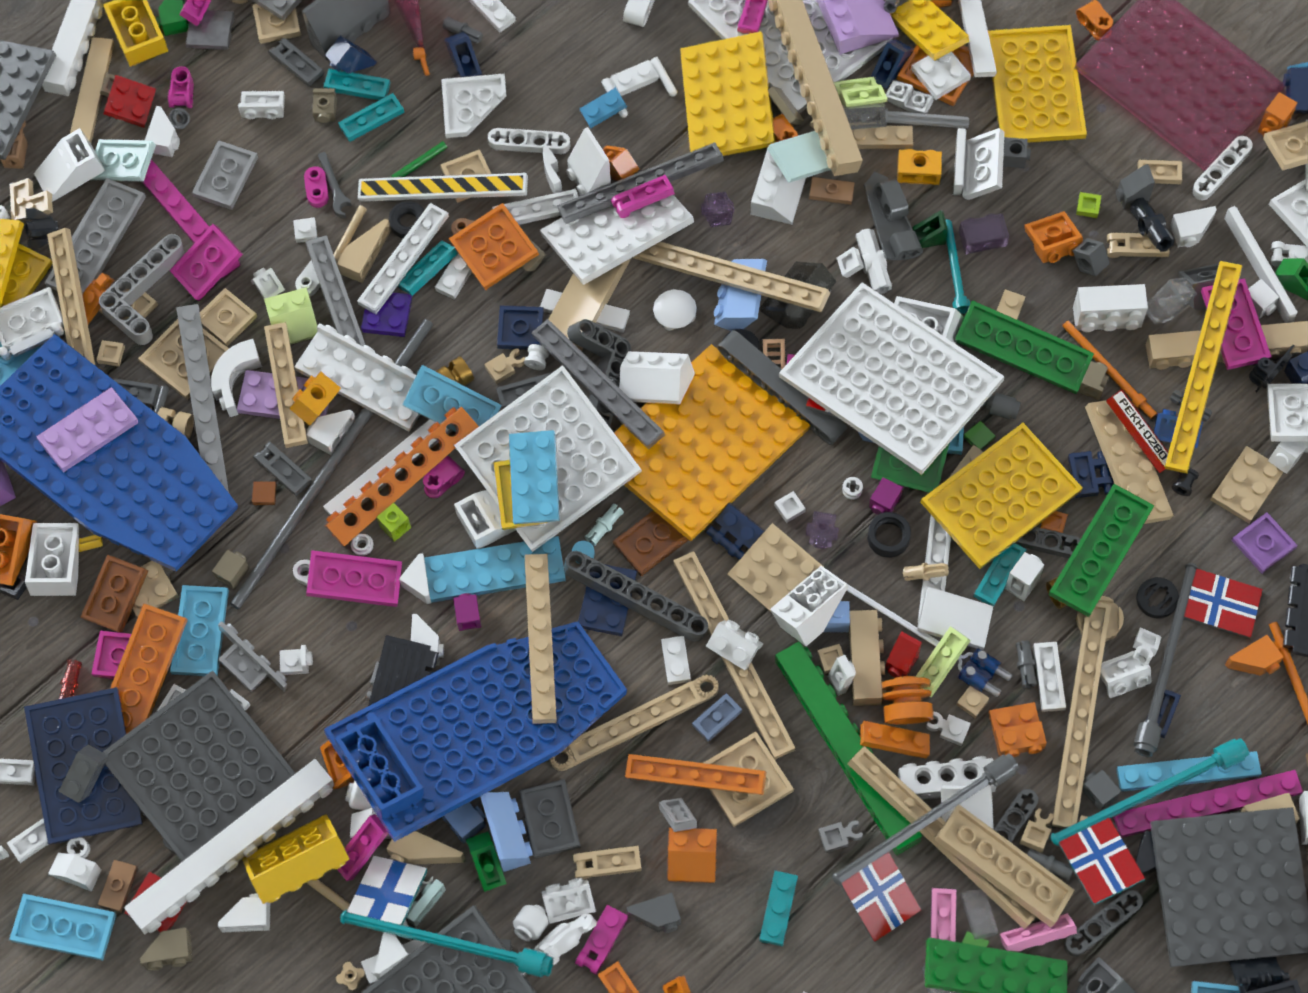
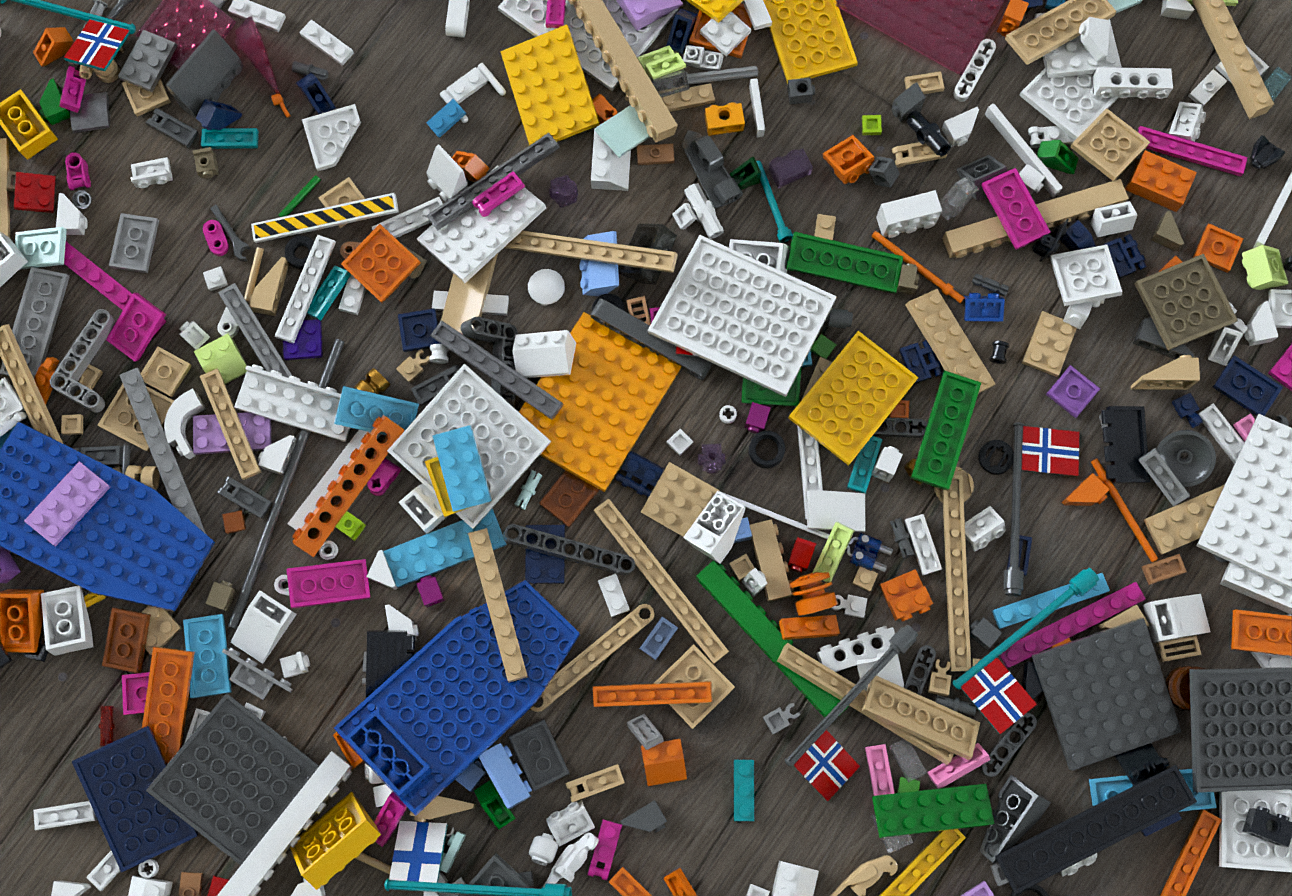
camera: 15 degrees left, 10 degrees up
dark grey brick [59,744,108,803] -> none
light orange brick [290,371,341,425] -> none
teal plate [338,93,404,142] -> none
white beam [488,128,570,154] -> none
white slope [543,145,562,193] -> none
medium azure tile [572,541,595,564] -> none
white bracket [706,620,763,670] -> none
dark tan tile [768,86,804,125] -> none
tan axle [903,563,949,581] -> none
white plate [962,128,1004,200] -> none
tile [1106,389,1168,473] -> none
white plate [1133,627,1161,664] -> none
yellow plate [1165,261,1242,474] -> none
none -> white slope [230,591,297,664]

